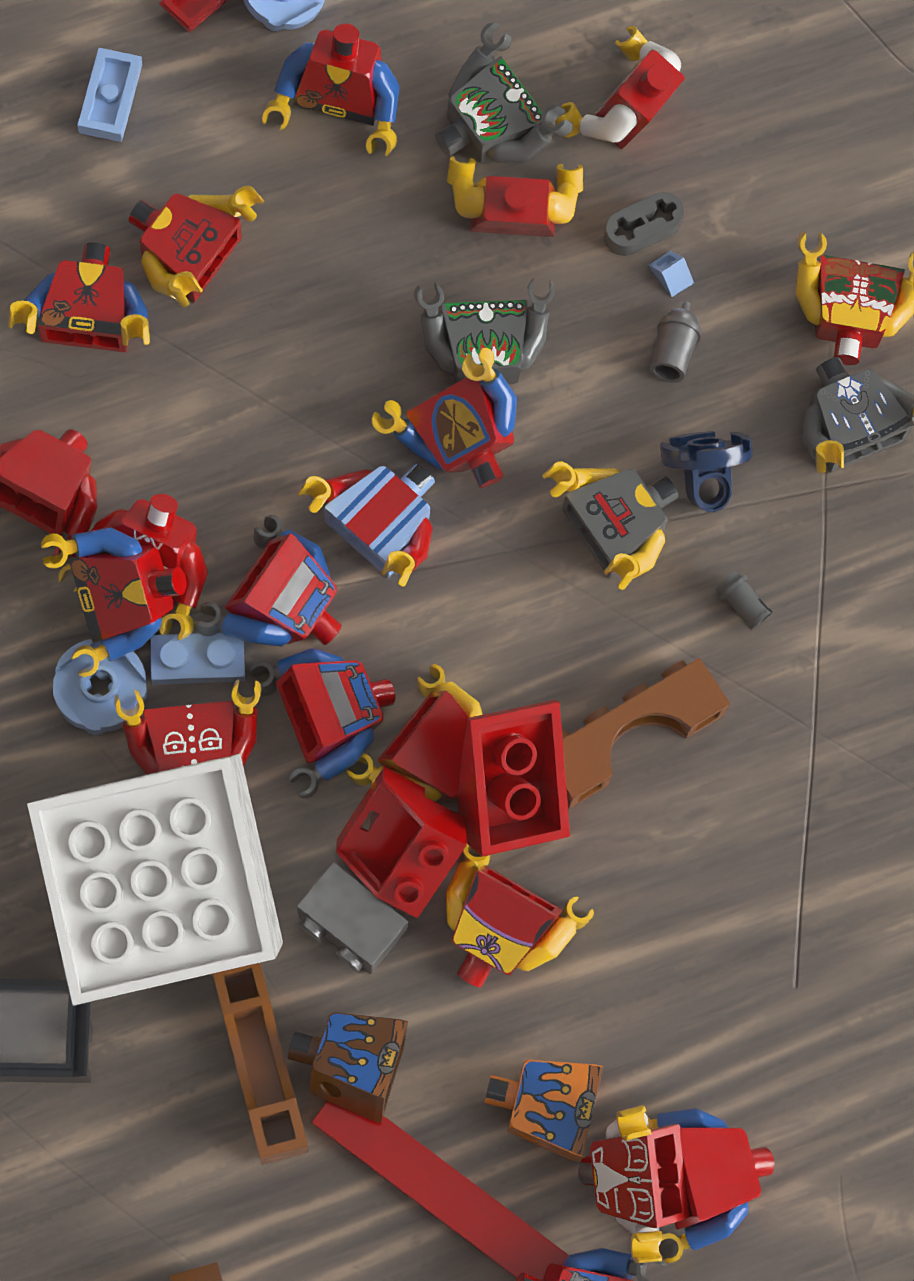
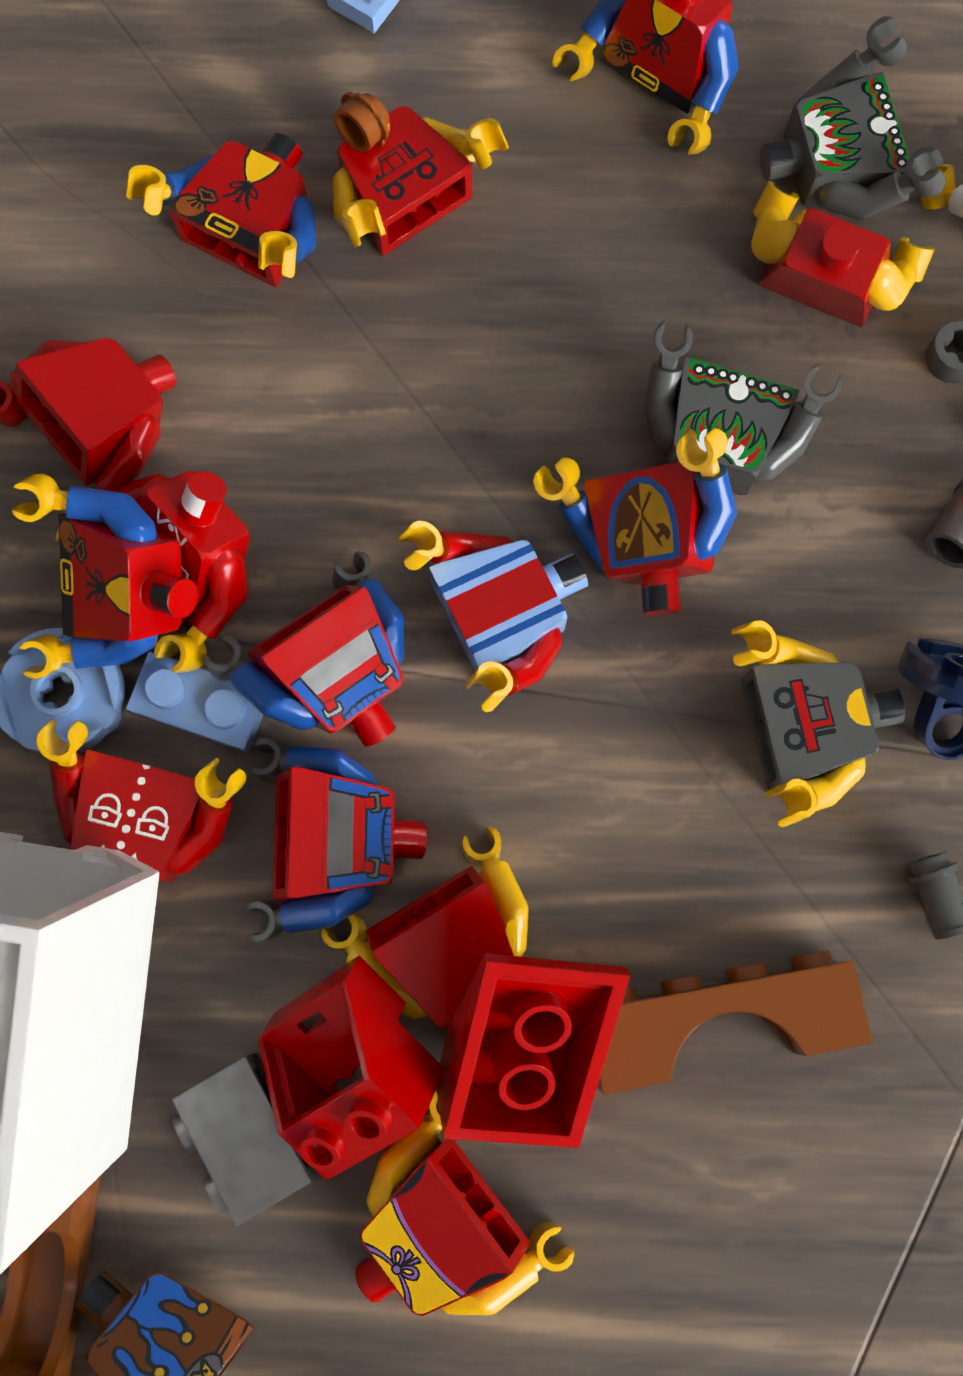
camera: 30 degrees right, 5 degrees up
none -> dark orange plate [333,92,389,153]

